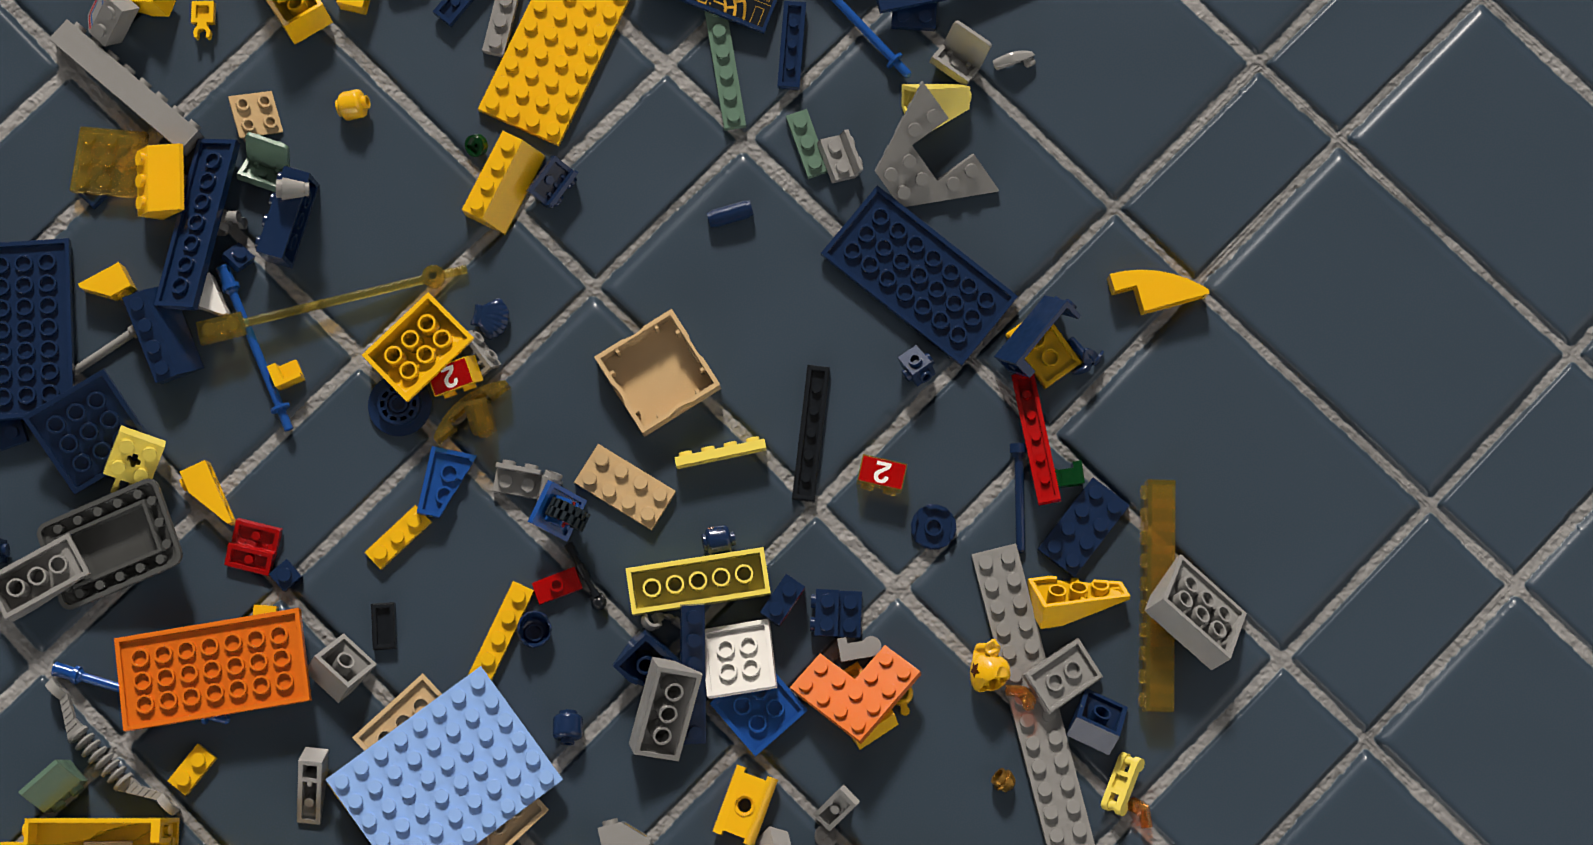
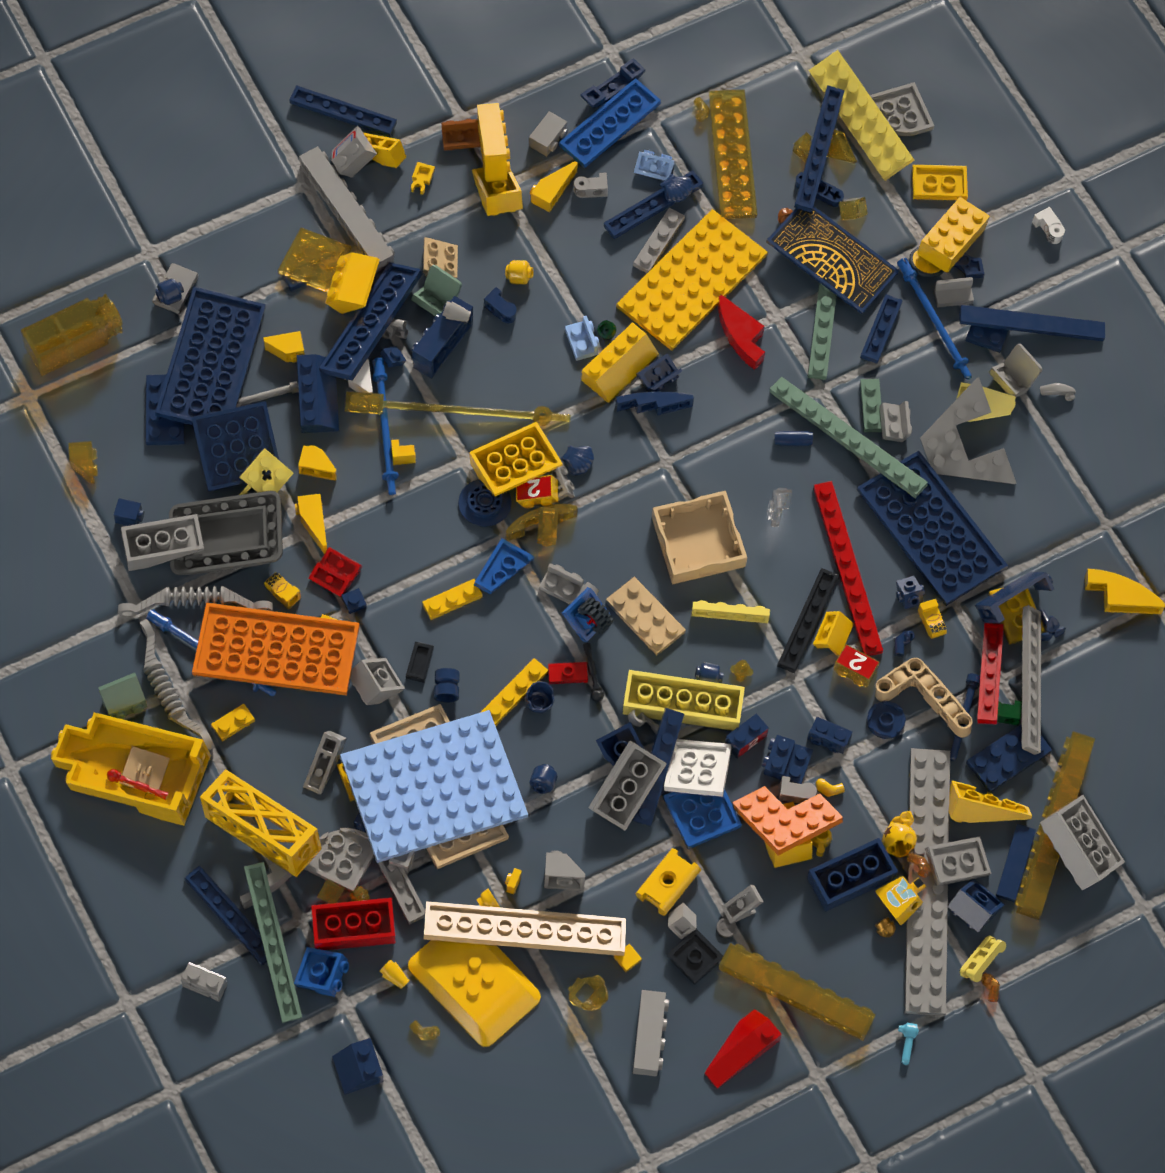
camera: 15 degrees right, 15 degrees down
none -> light grey piece [118,586,273,617]
none -> yellow leg [264,572,301,610]
none -> yellow slope [298,445,337,481]
none -> dark blue wheel [434,668,460,703]
none -> dark blue leg [483,287,517,324]
none -> light blue bracket [565,316,600,361]
none -> dark blue slope [615,392,694,416]
none -> red slope [718,295,765,370]
none -> clear yellow plate [730,660,753,682]
none -> clear bracket [767,488,792,527]
none -> sand green plate [770,377,928,498]
none -> dark blue bracket [807,717,853,754]
none -> dark blue brick [807,838,898,912]
none -> red plate [813,481,883,656]
none -> yellow panel [813,611,853,655]
none -> yellow arm [815,778,845,797]
none -> tan beam [875,658,972,738]
none -> yellow torso [875,876,926,925]
none -> dark blue arm [895,630,915,657]
none -> yellow leg [918,599,947,639]
none -> dark blue tile [996,823,1036,902]
none -> light grey plate [1022,605,1041,755]

